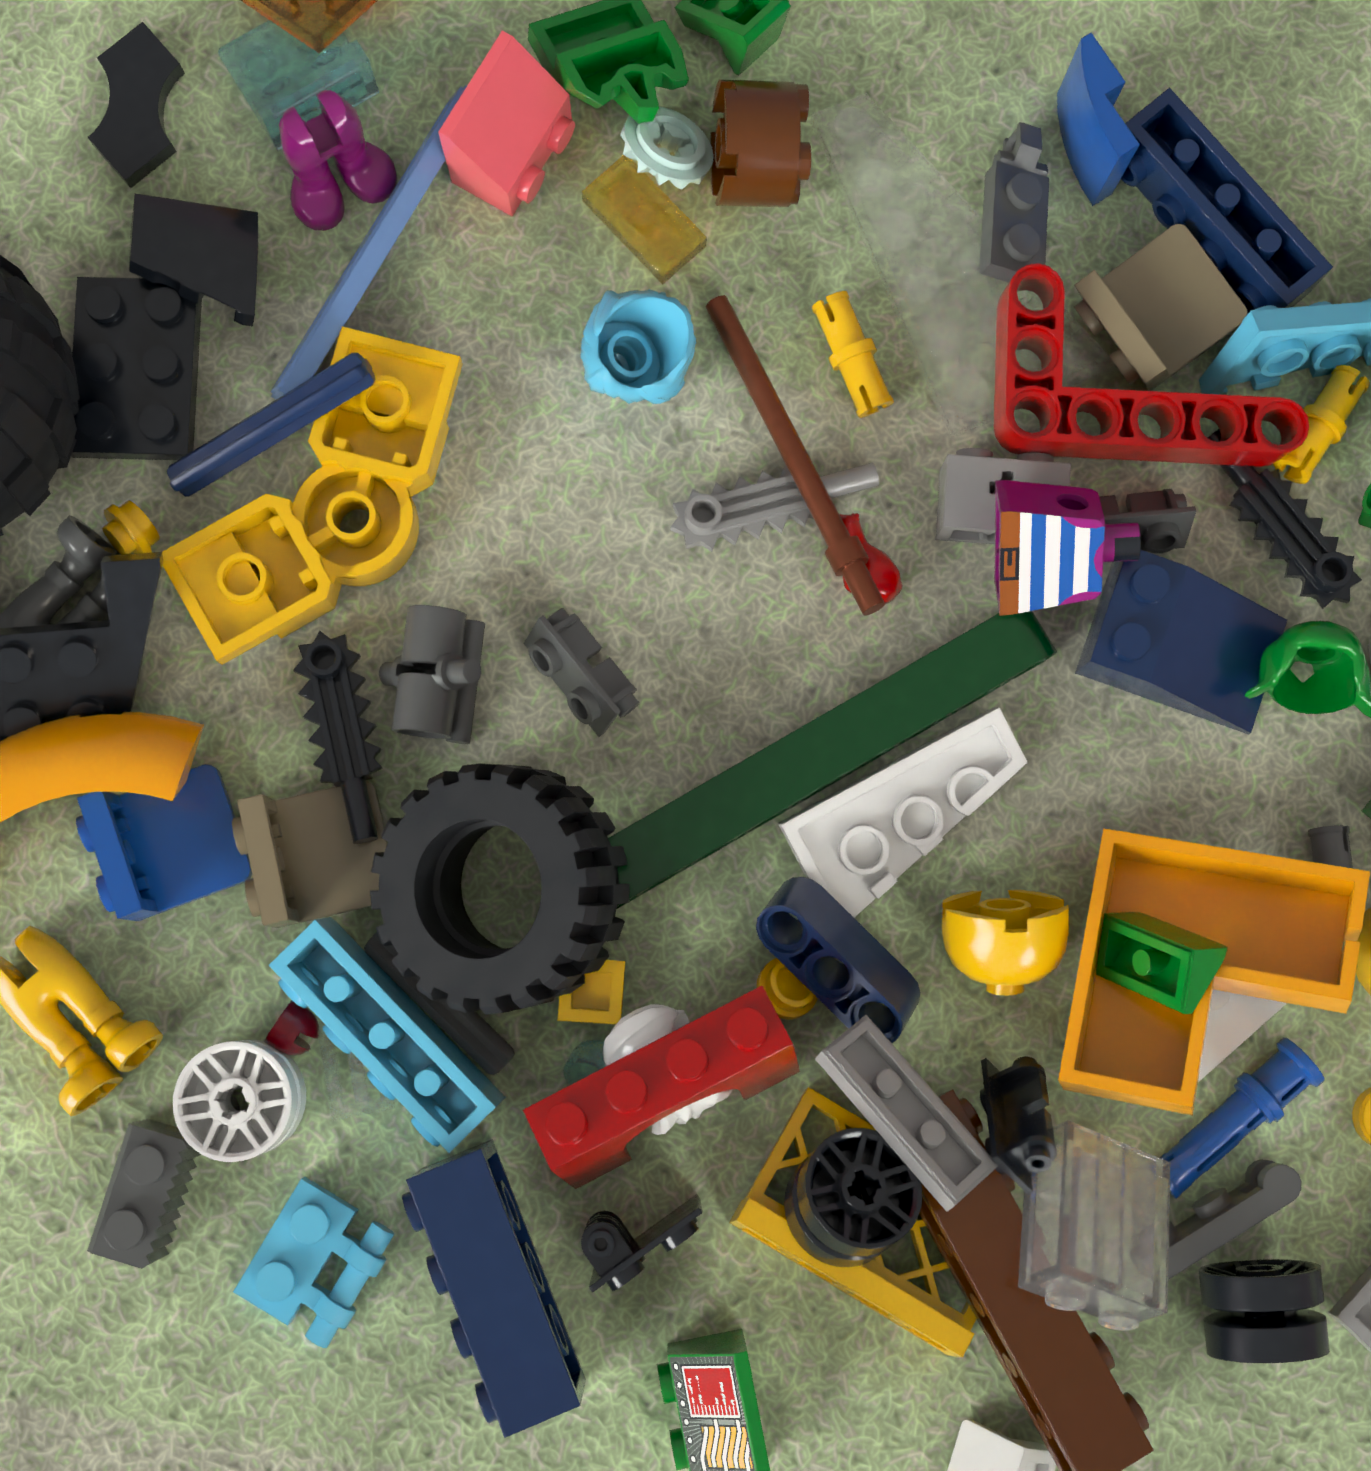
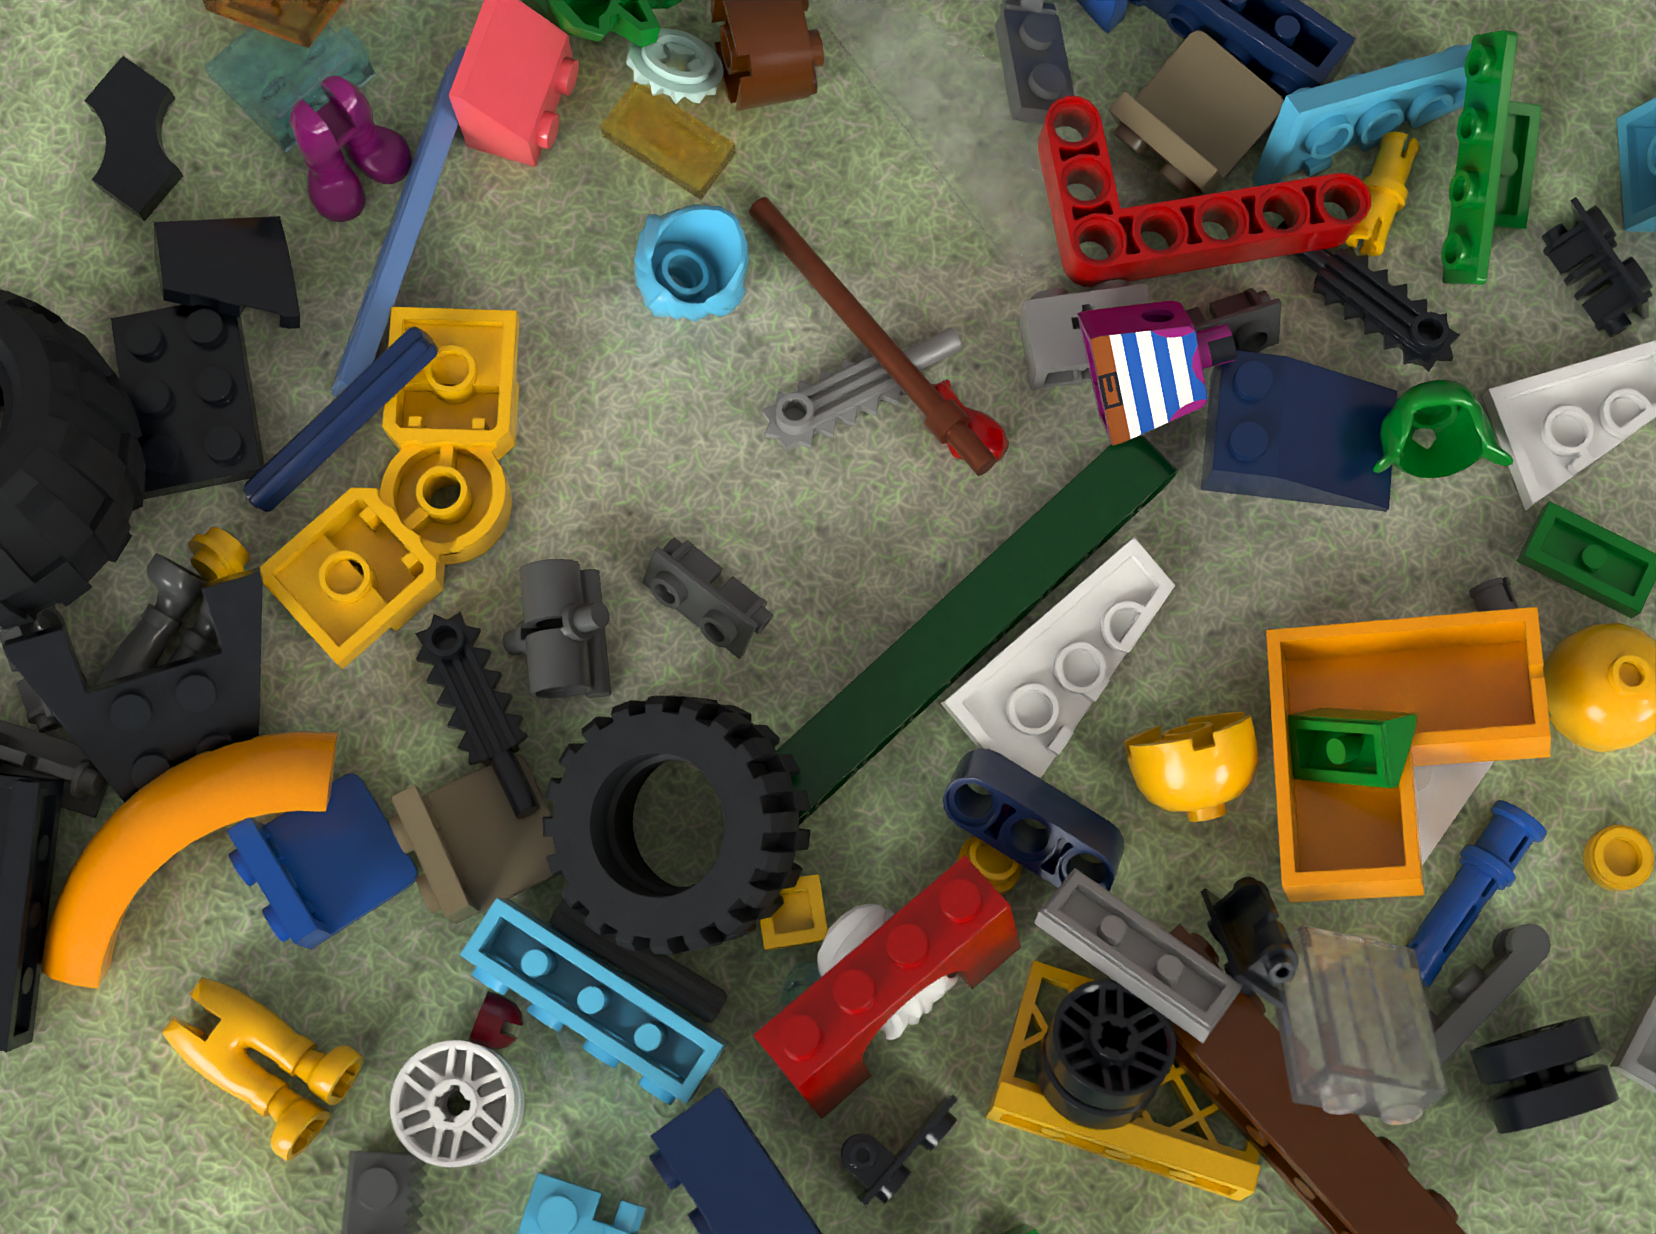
camera: 10 degrees left, 5 degrees down
yellow pin [811,291,894,418] -> none

